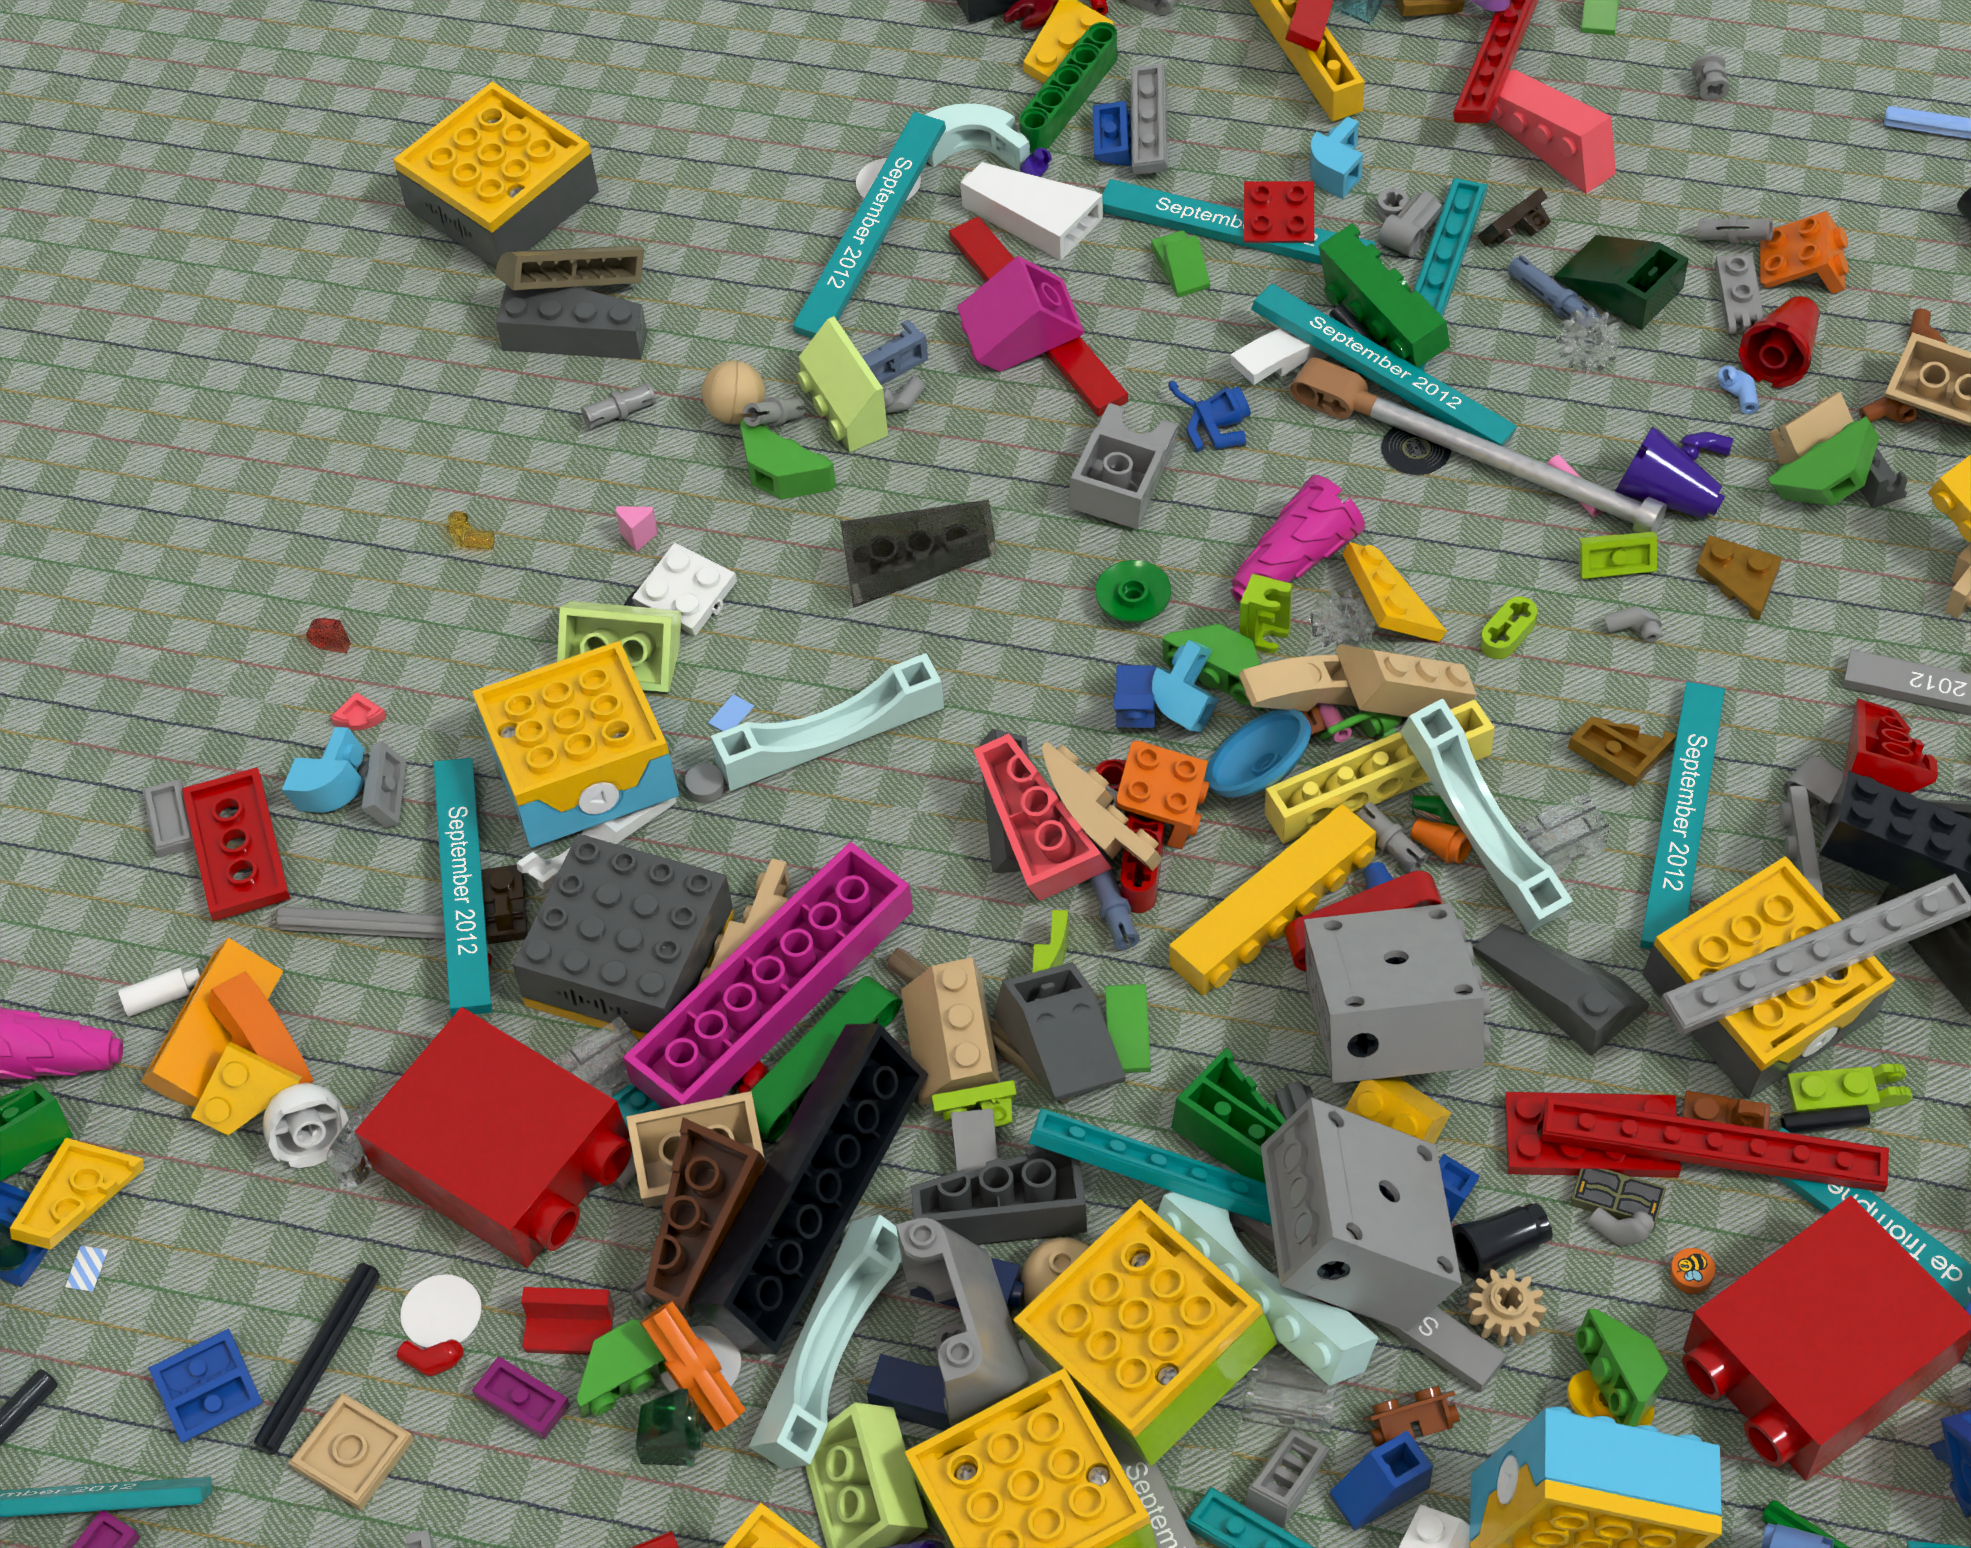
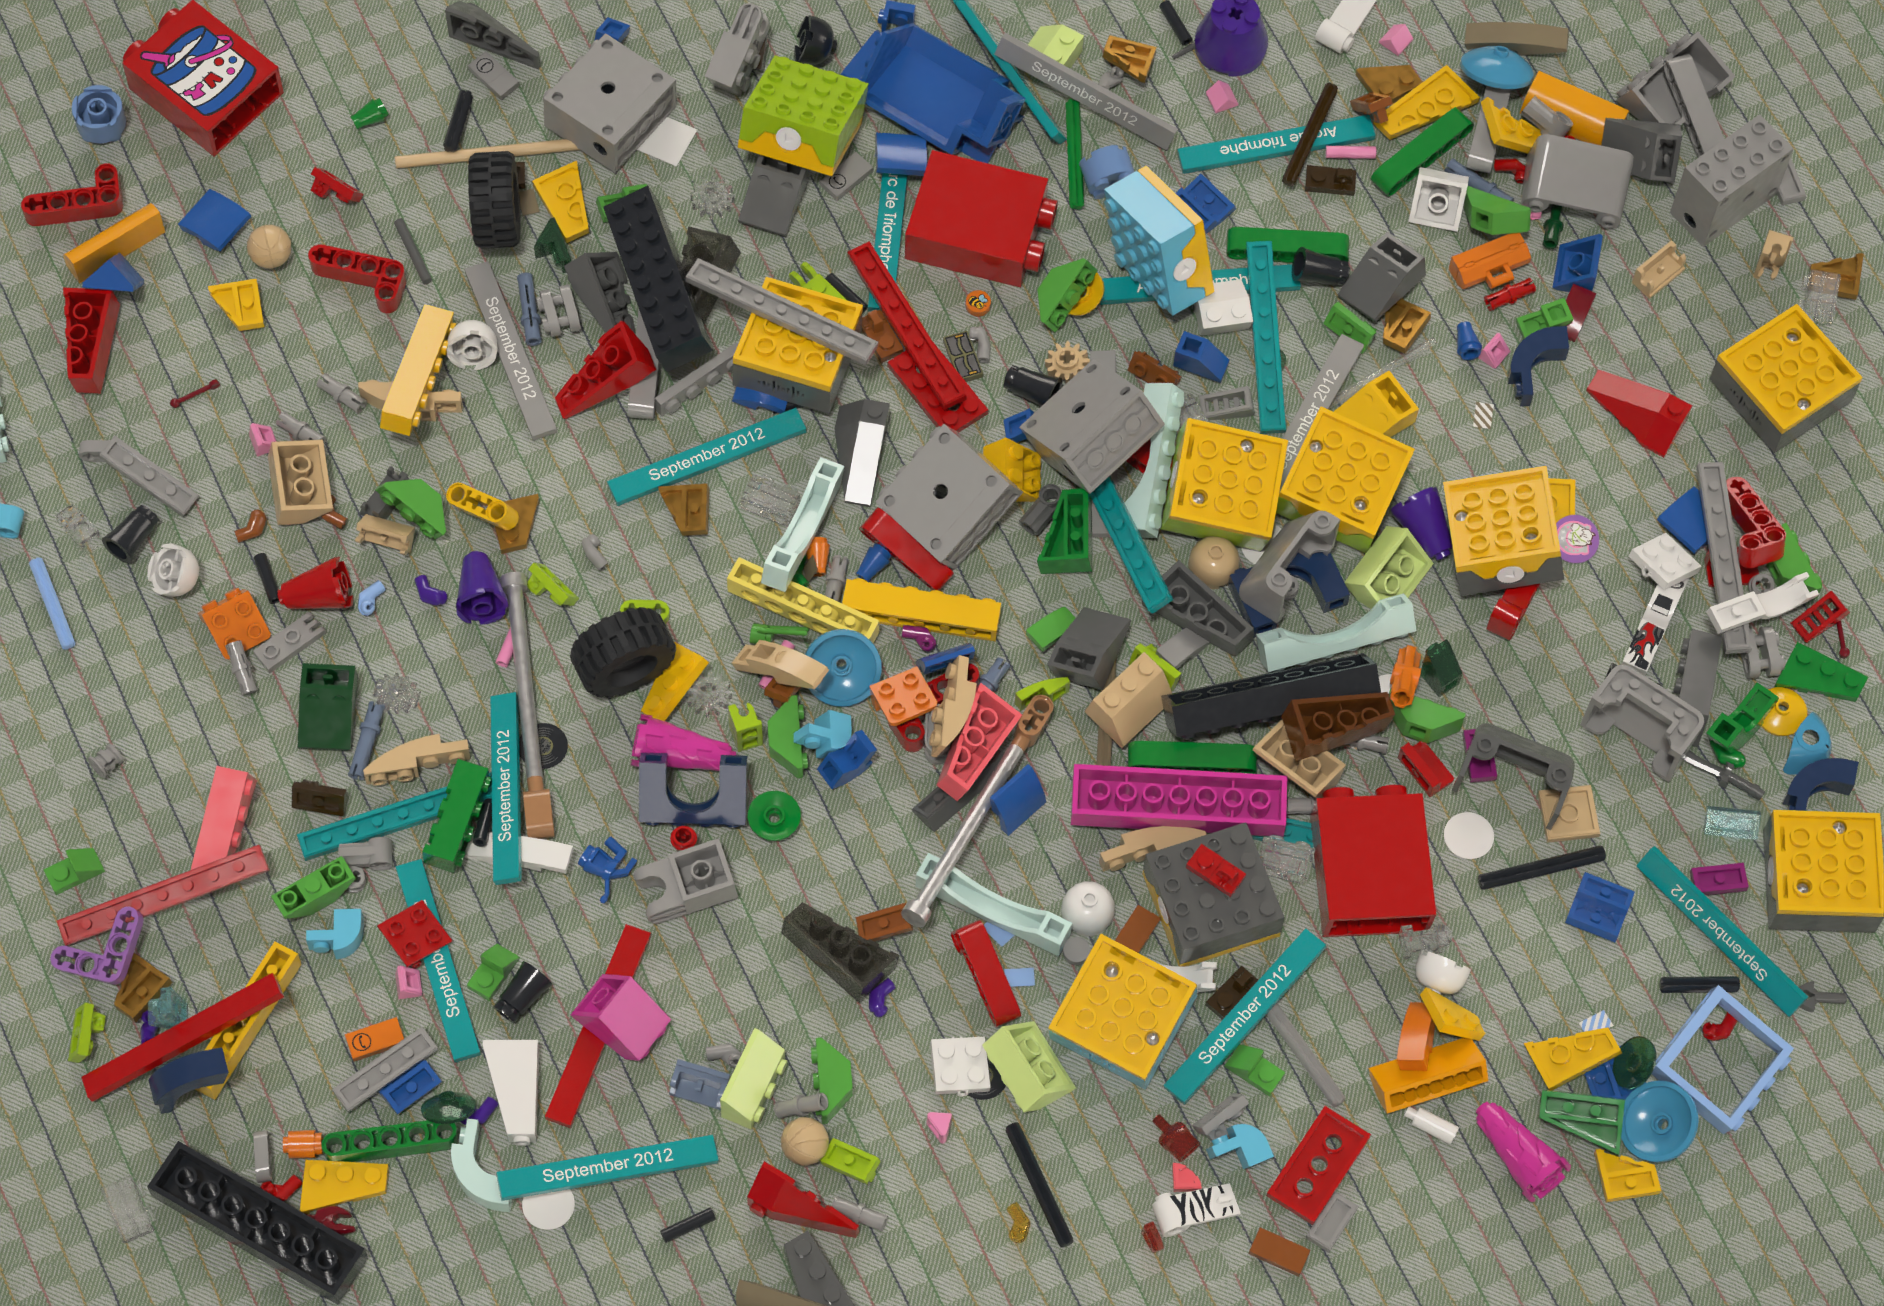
camera: 135 degrees left, 10 degrees up
red arm [396,1339,464,1377] -> none
tan slope [1335,644,1477,717] -> none
none -> white cylinder [147,543,199,597]
none -> black piece [254,553,280,604]
none -> bright green slope [271,856,356,919]
none -> orange brick [283,1130,323,1159]
none -> orange tile [345,1017,404,1062]
none -> tan slope [363,734,471,786]
none -> bright pink slope [395,965,422,1000]
none -> clear green dish [421,1091,476,1124]
none -> yellow beam [446,482,519,530]
none -> black plant [493,961,552,1023]
none -> black tyre [570,607,676,698]
none -> arch [639,753,748,828]
none -> black piece [660,1207,716,1243]
none -> red cone [670,826,697,852]
none -> red wedge [747,1161,859,1238]
none -> lime hinge [819,1138,881,1184]
none -> dark orange hinge [855,903,913,945]
none -> dark purple arm [868,978,896,1017]
none -> flat silver piece [901,695,1054,927]
none -> magenta arm [902,625,936,652]
none -> blue slope [915,643,975,675]
none -> red beam [951,920,1021,1028]
none -> blue slope [990,764,1046,836]
none -> black axle [1006,1122,1073,1248]
none -> white cylinder [1061,881,1115,937]
none -> dark orange tile [1115,905,1161,954]
none -> clear red piece [1152,1114,1200,1162]
none -> white door [1152,1183,1241,1237]
none -> red hinge [1186,844,1246,897]
none -> bright green slope [1224,1044,1285,1097]
none -> dark orange tile [1248,1227,1311,1277]
none -> dark grey windscreen [1452,723,1575,830]

